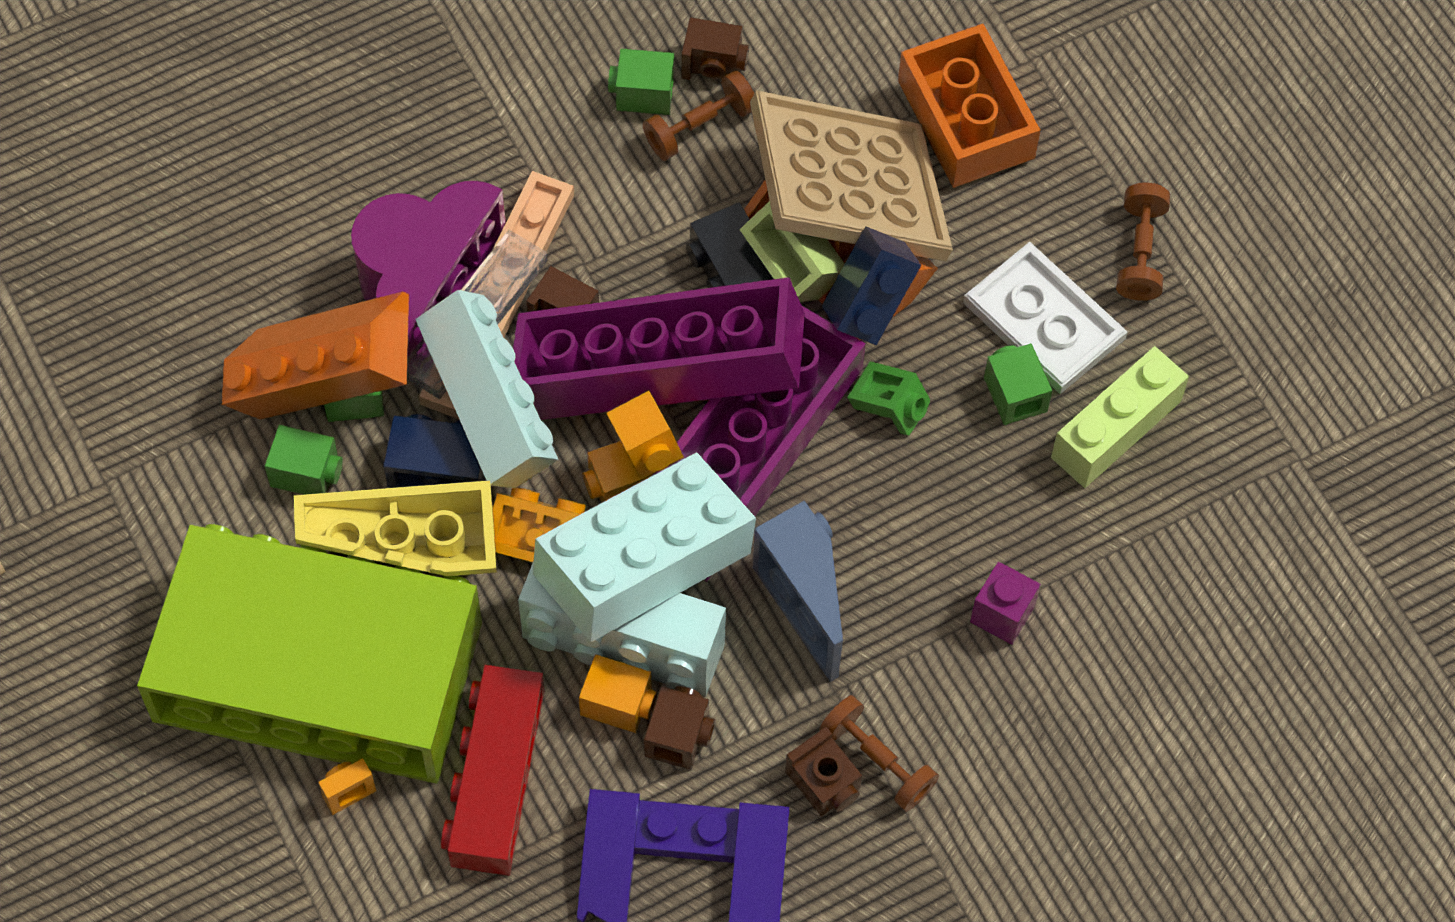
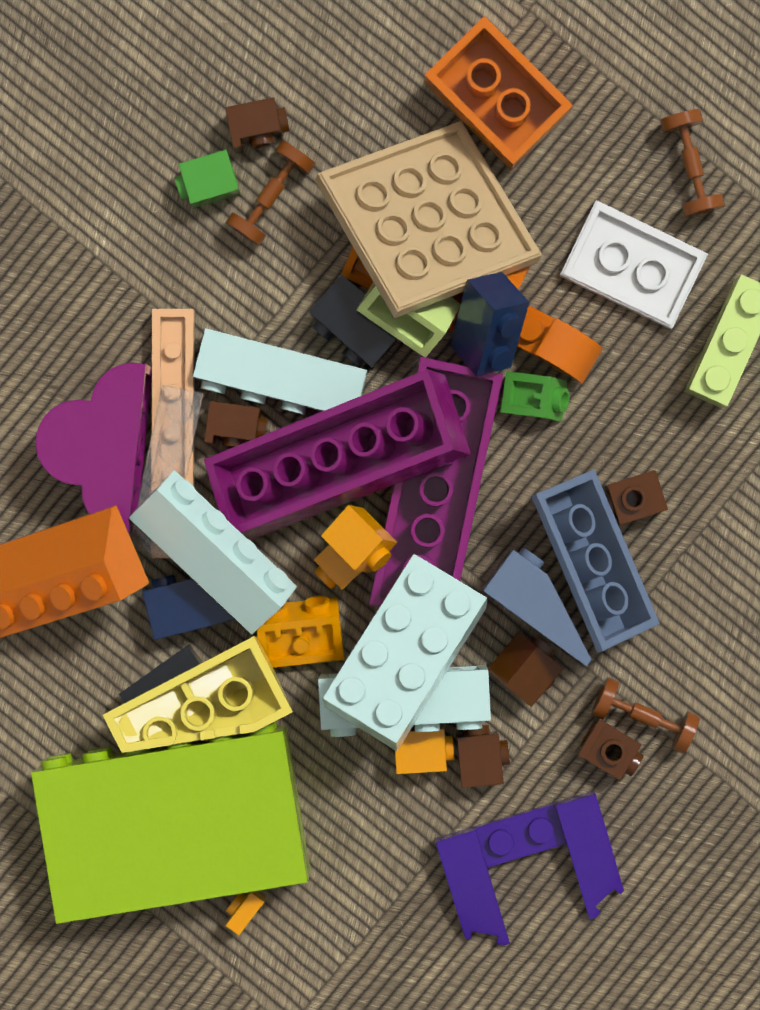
camera: 25 degrees left, 25 degrees up
bright green brick [265,425,343,495] -> none
red brick [441,664,545,876] -> none
magenta brick [970,561,1041,645] -> none
bright green brick [984,343,1052,425] -> none
none -> light aqua brick [193,328,368,415]
none -> reddish brown brick [488,632,564,707]
none -> orange brick [517,305,603,384]
none -> sand blue slope [531,469,660,653]
none -> reddish brown brick [605,470,668,525]

